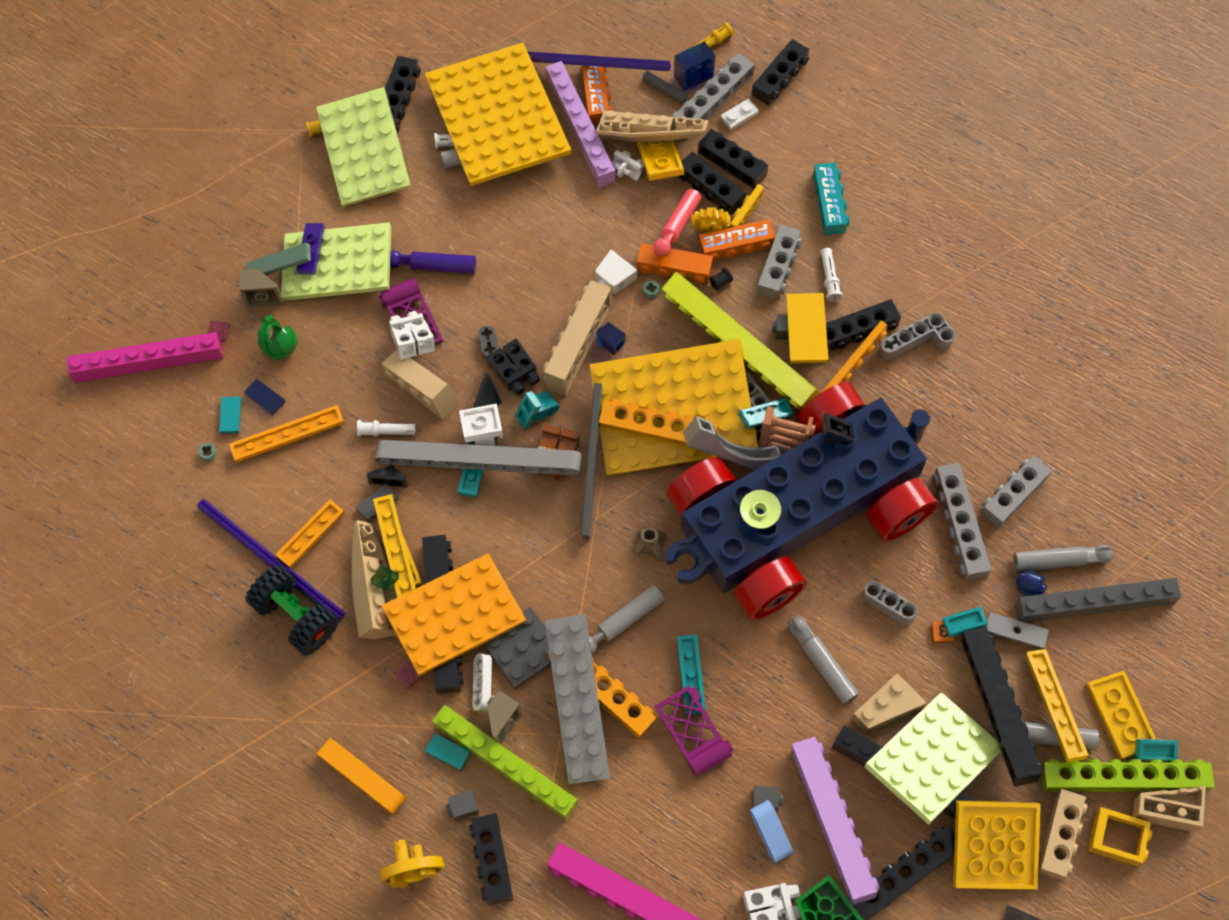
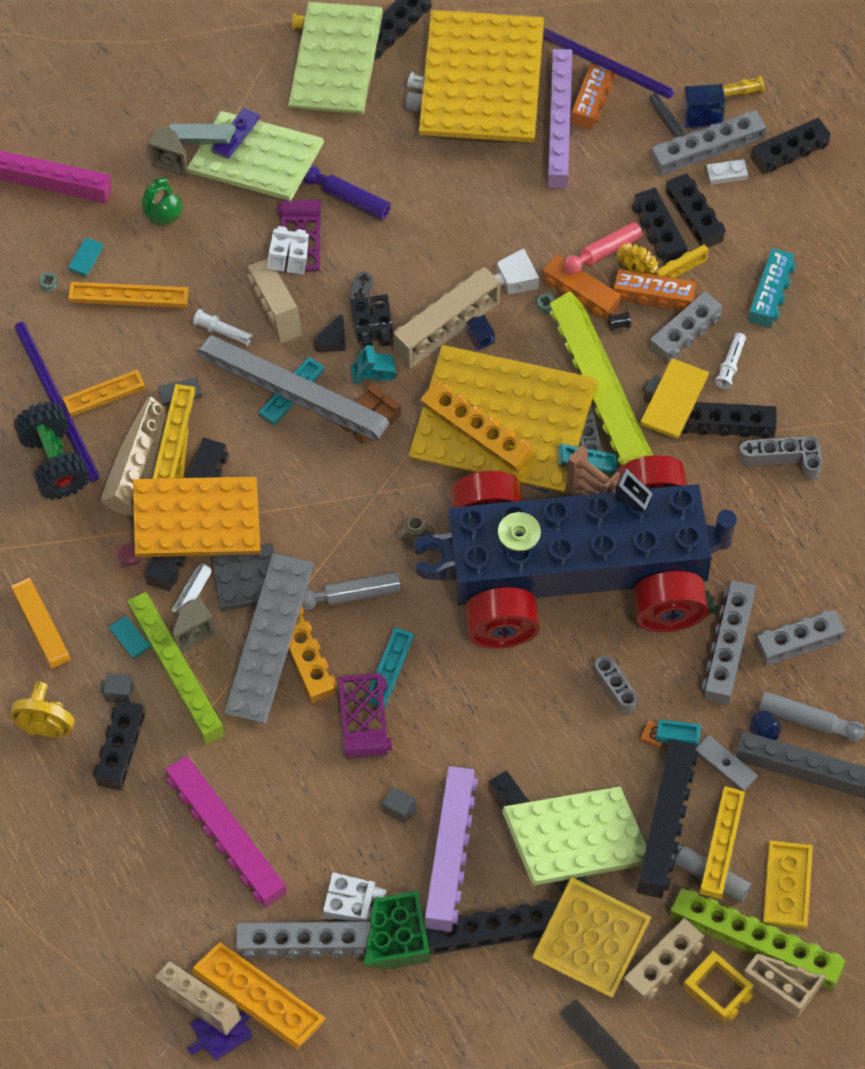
camera: 25 degrees right, 5 degrees down
clear pink plate [207,321,230,342] -> none
clear blue tile [244,379,285,415] -> none
black slope [367,465,408,488] -> none
clear green tile [370,564,399,591] -> none
white panel [459,404,503,446] -> none
dark grey tile [581,383,603,539] -> none
tan wedge [596,110,708,142] -> none
white hips [612,150,644,181] -> none
yellow tile [636,140,684,181] -> none
light grey arch [683,416,789,471] -> none
light blue beam [749,800,794,863] -> none
light grey piece [788,616,860,705] -> none
light orange plate [822,320,887,392] -> none
tan wedge [851,673,926,734] -> none
teal tile [1135,738,1178,761] -> none

